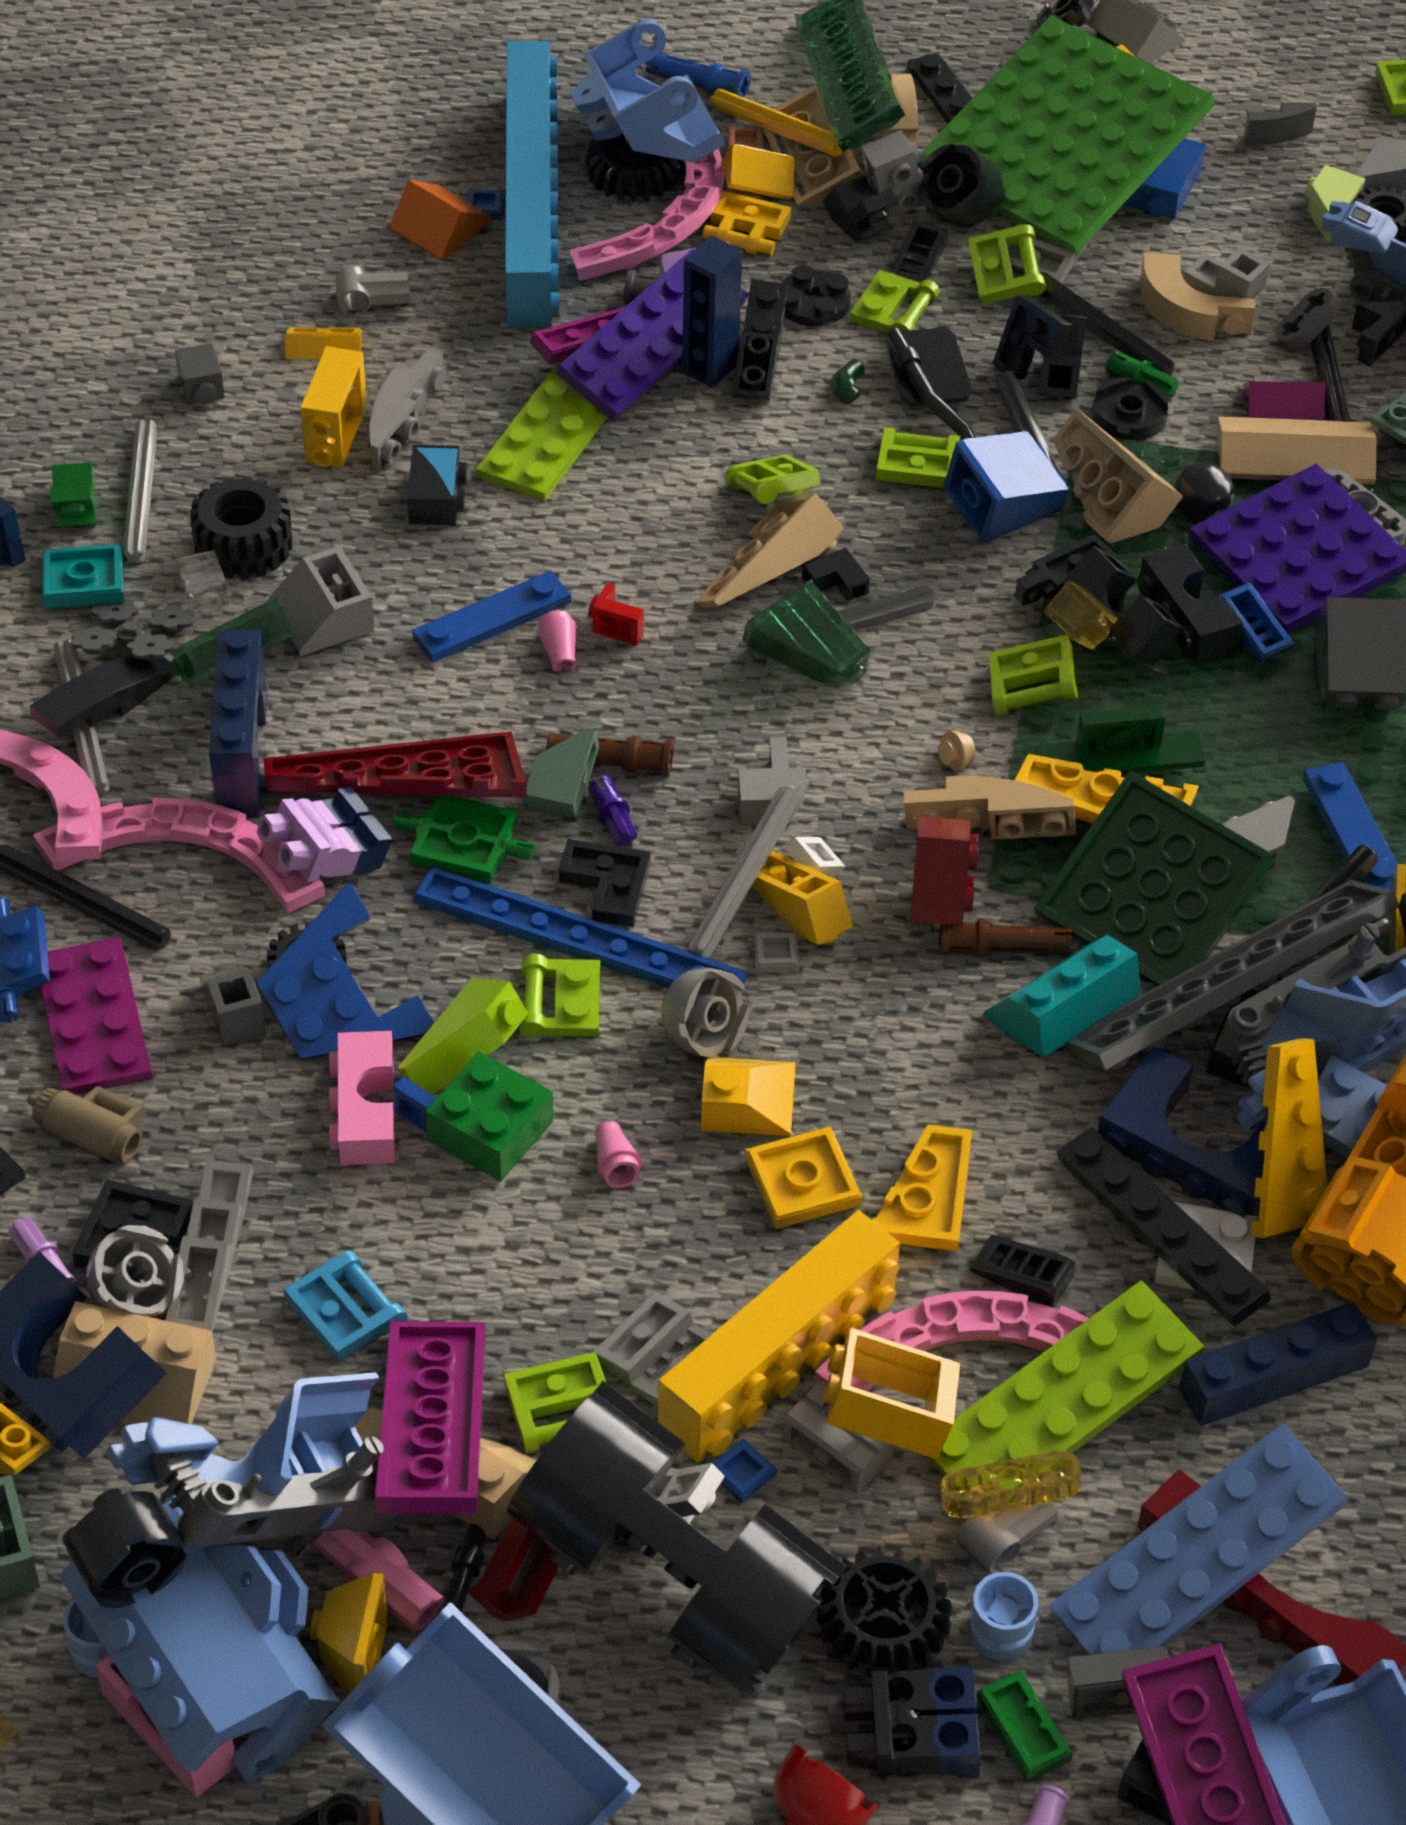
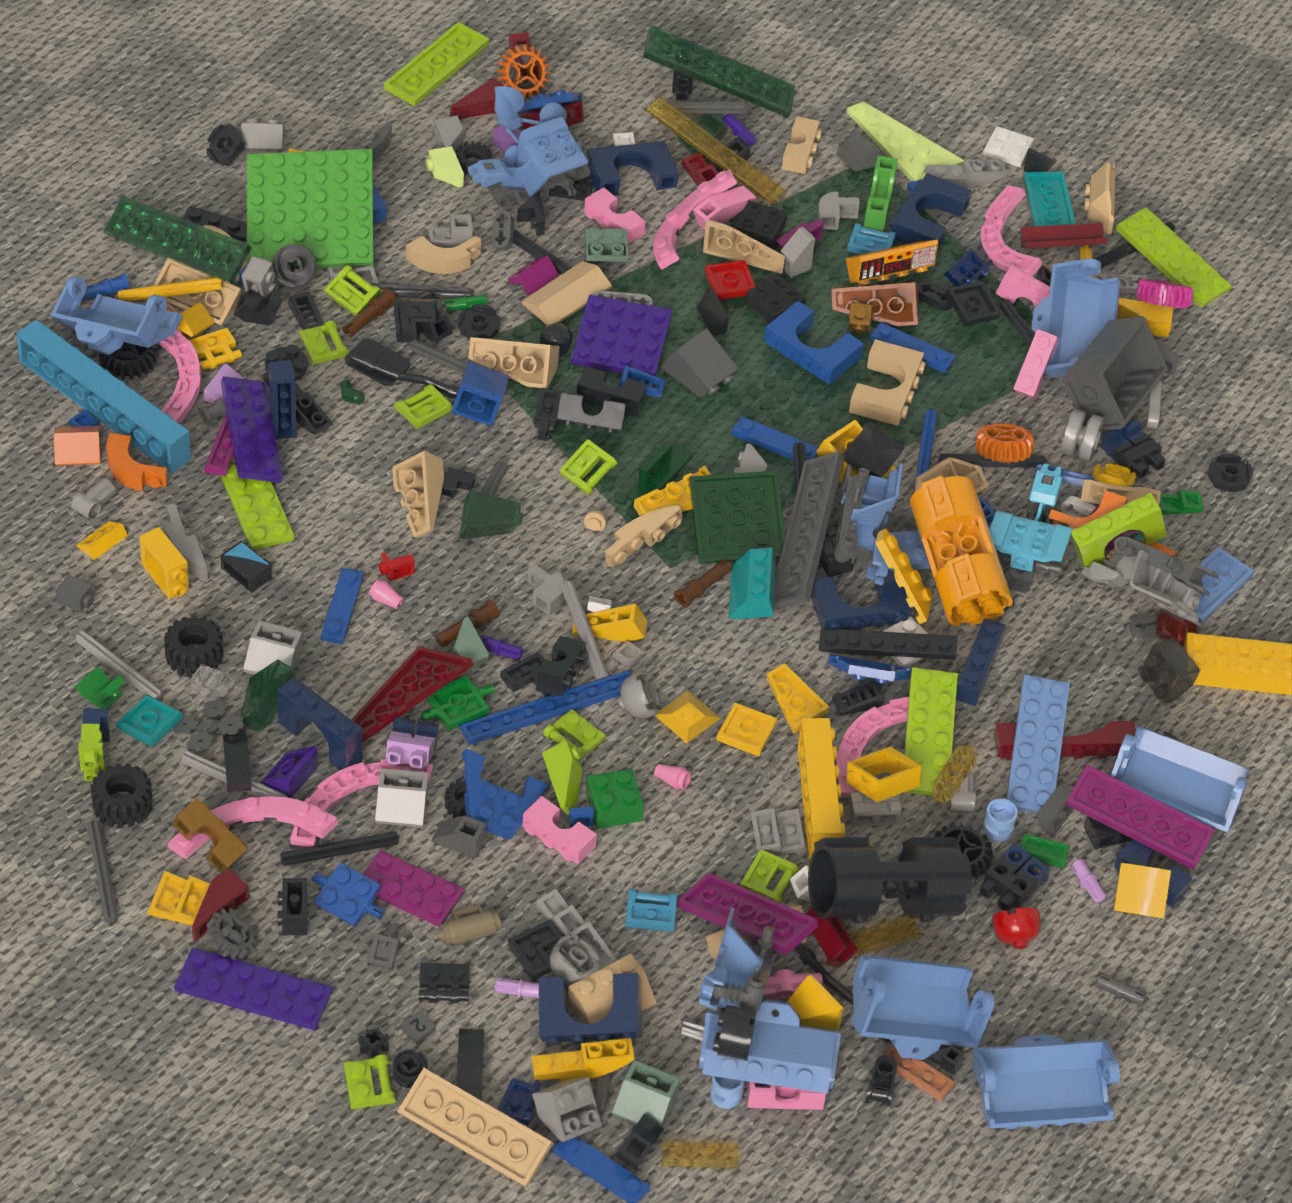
camera: 50 degrees left, 0 degrees up
lime plate [724,454,820,504] -> none
dark red brick [910,816,978,926] -> none
clear yellow brick [1043,580,1118,650] -> none
none -> orange arch [106,433,168,491]
none -> dark purple slope [260,746,317,798]
none -> reddish brown pin [342,289,397,338]
none -> slope [375,768,429,828]
none -> black arch [536,636,588,697]
none -> blue wing [828,654,912,684]
none -> clear yellow tile [849,916,921,958]

